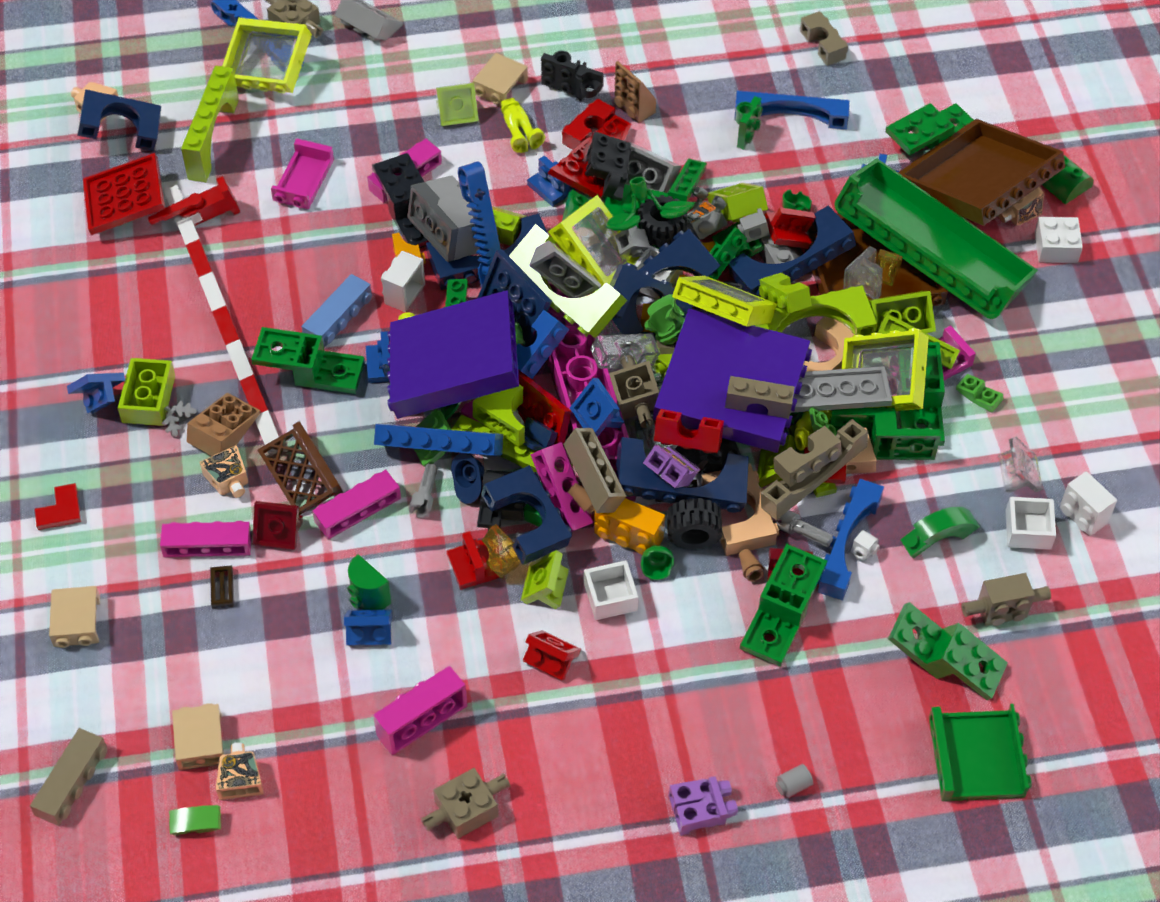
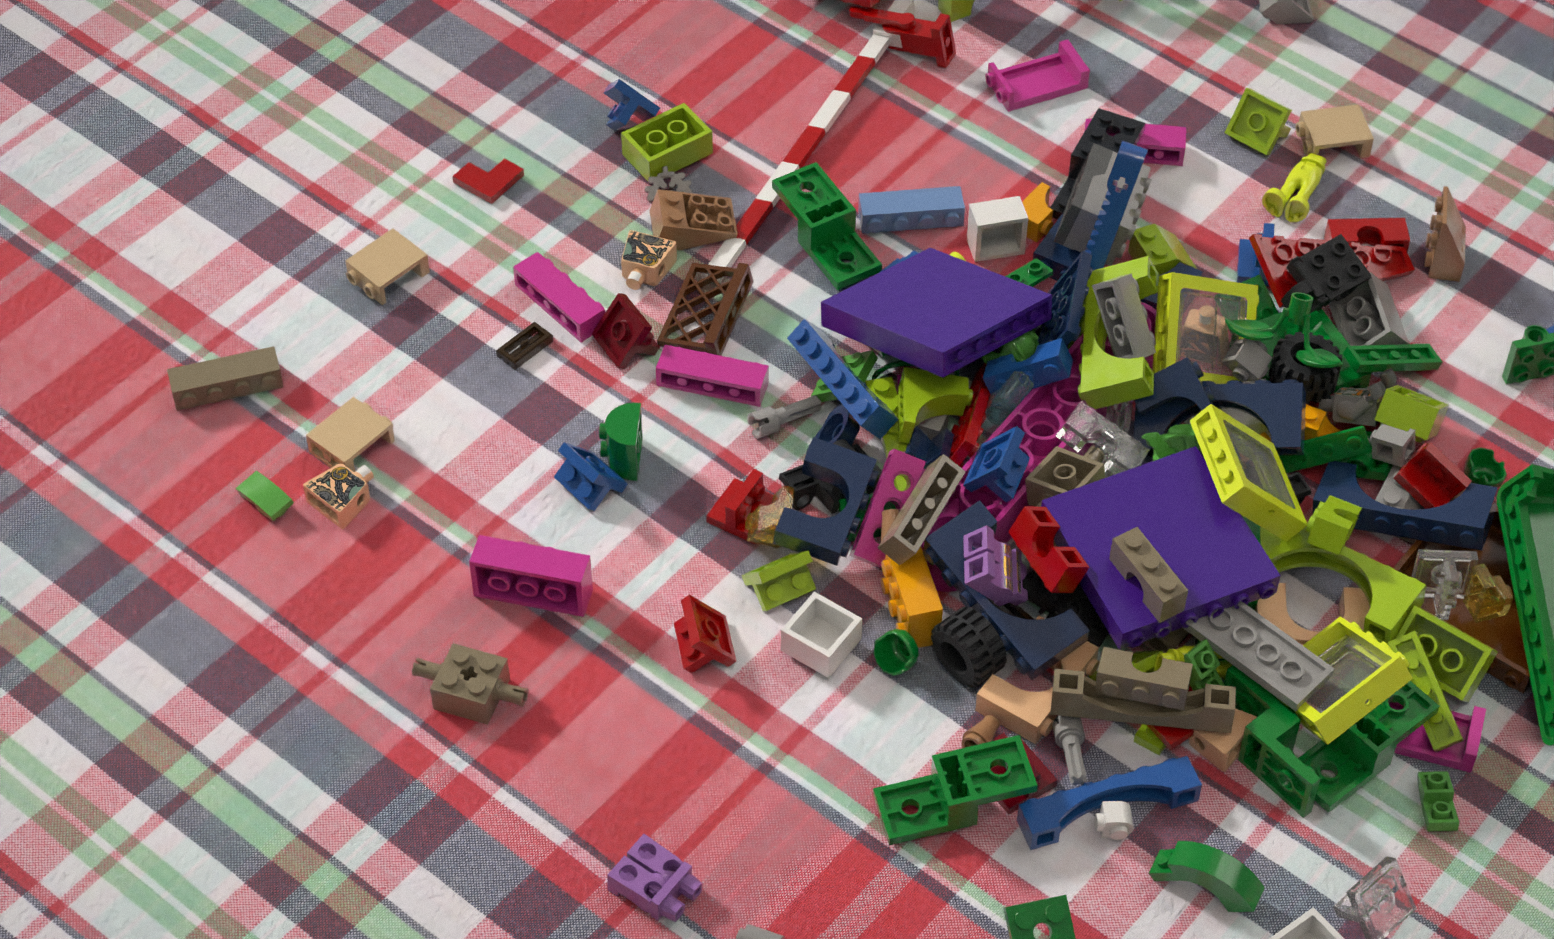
camera: 50 degrees right, 5 degrees down
black plate [541,51,604,102] -> none
none -> clear light blue piece [986,371,1034,425]

